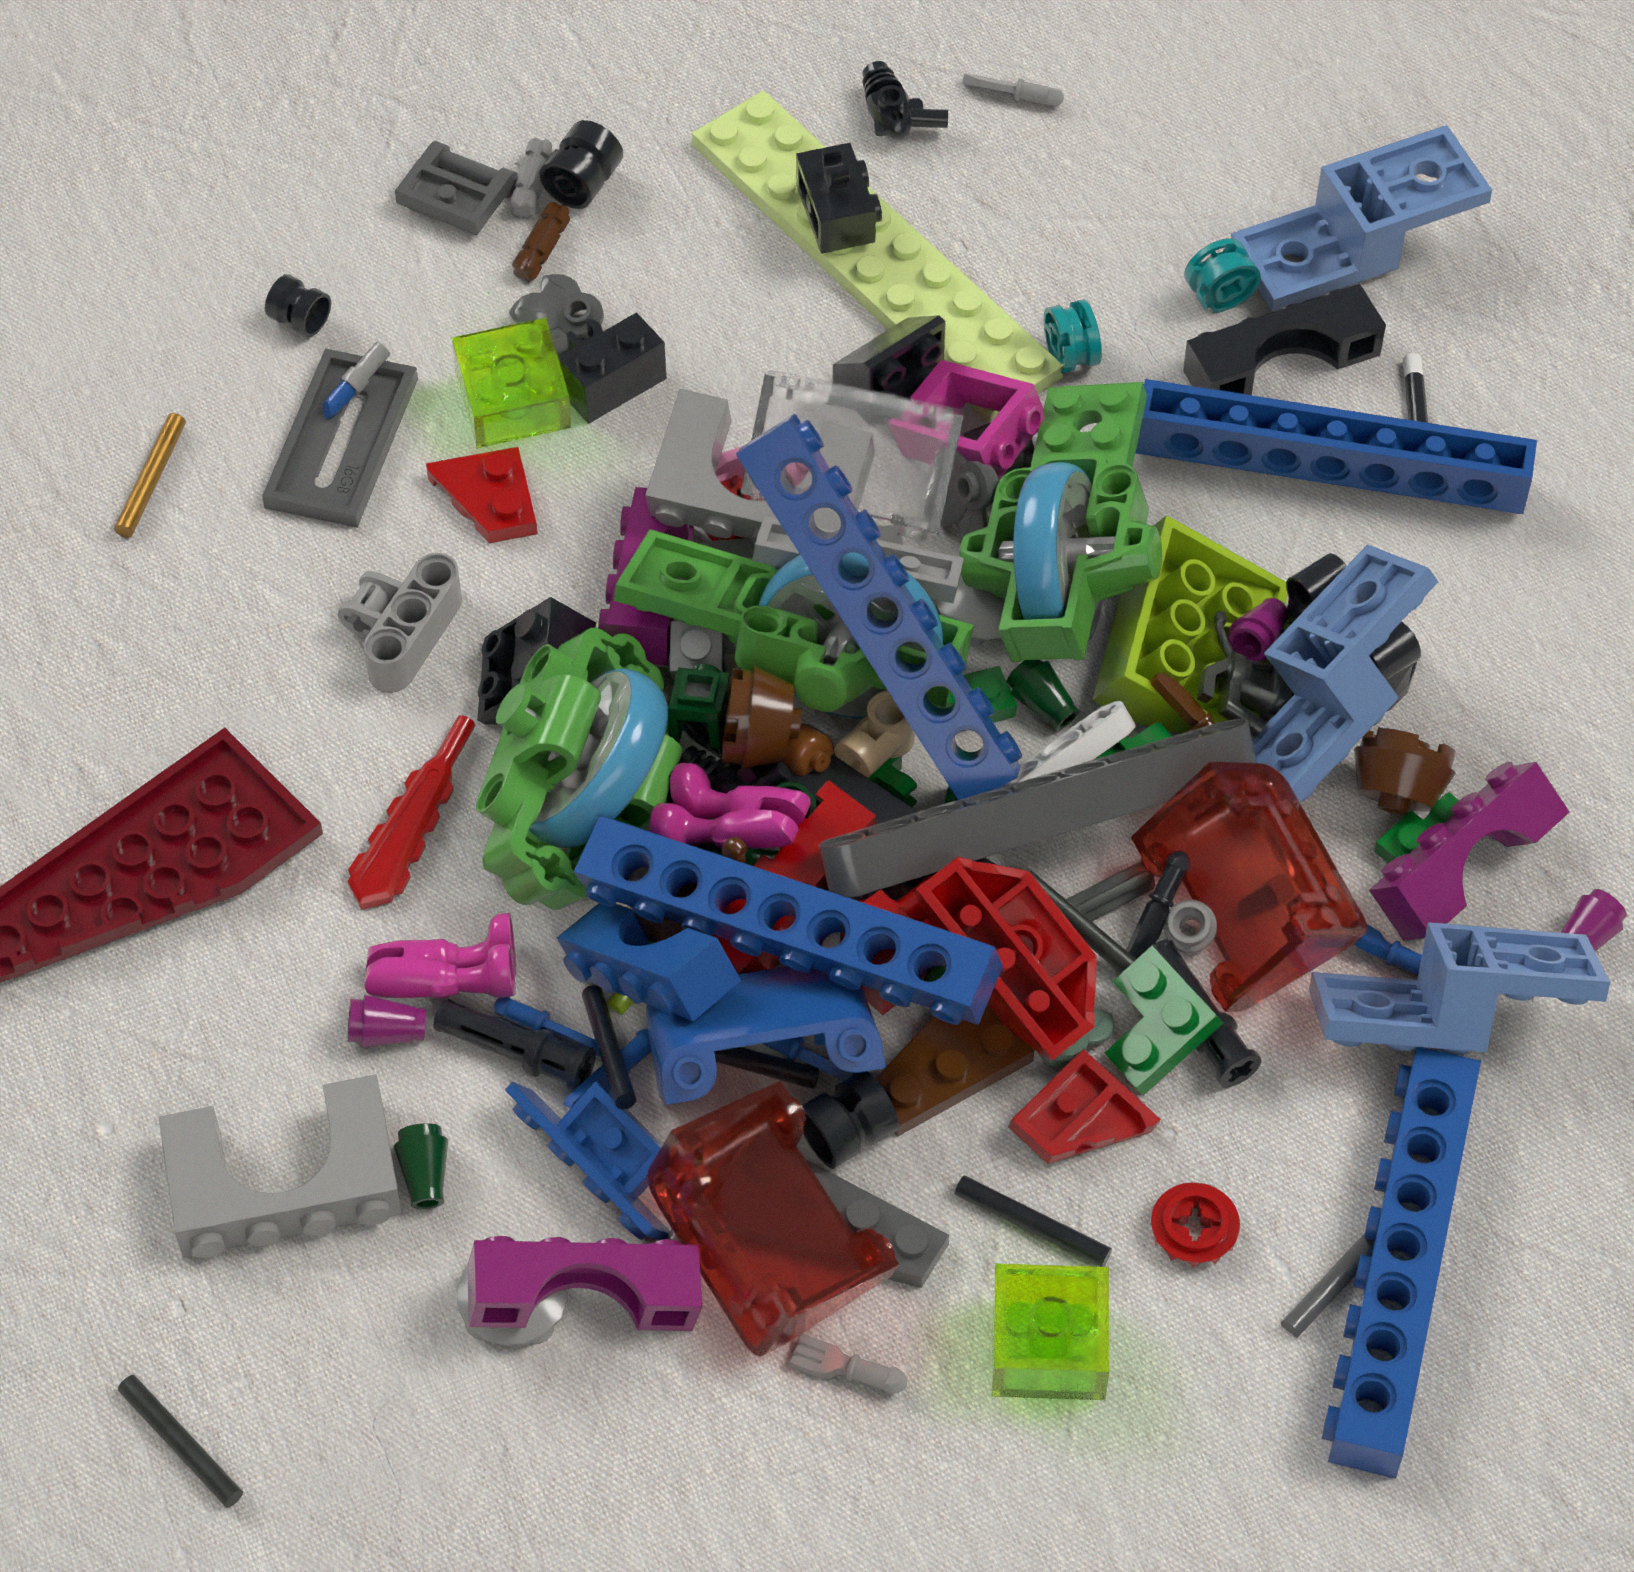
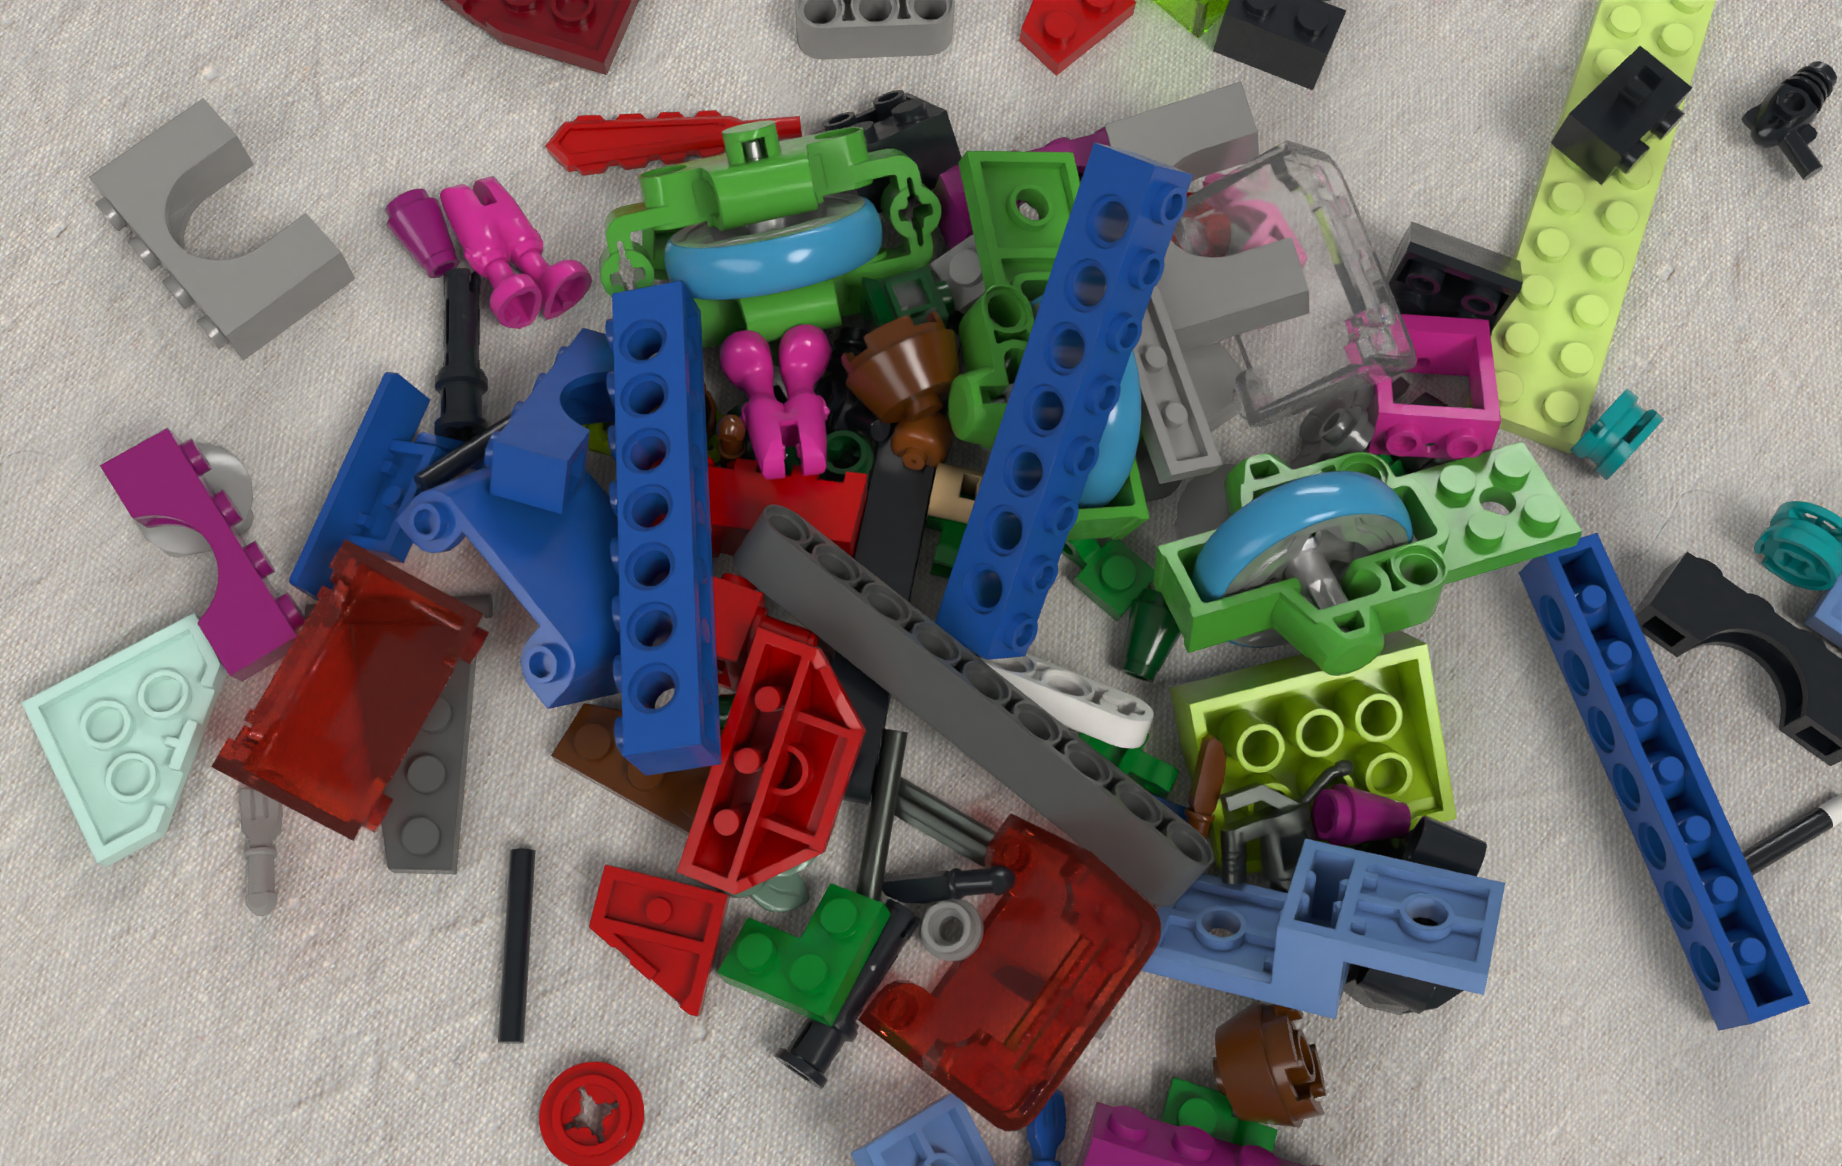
camera: 55 degrees right, 15 degrees up
dark green cone [394,1123,448,1209] -> none
blue piece [494,997,600,1056] -> none
black wheel [796,1071,899,1169] -> none
clear neon green brick [991,1263,1110,1400] -> none
none -> light aqua plate [21,613,227,867]

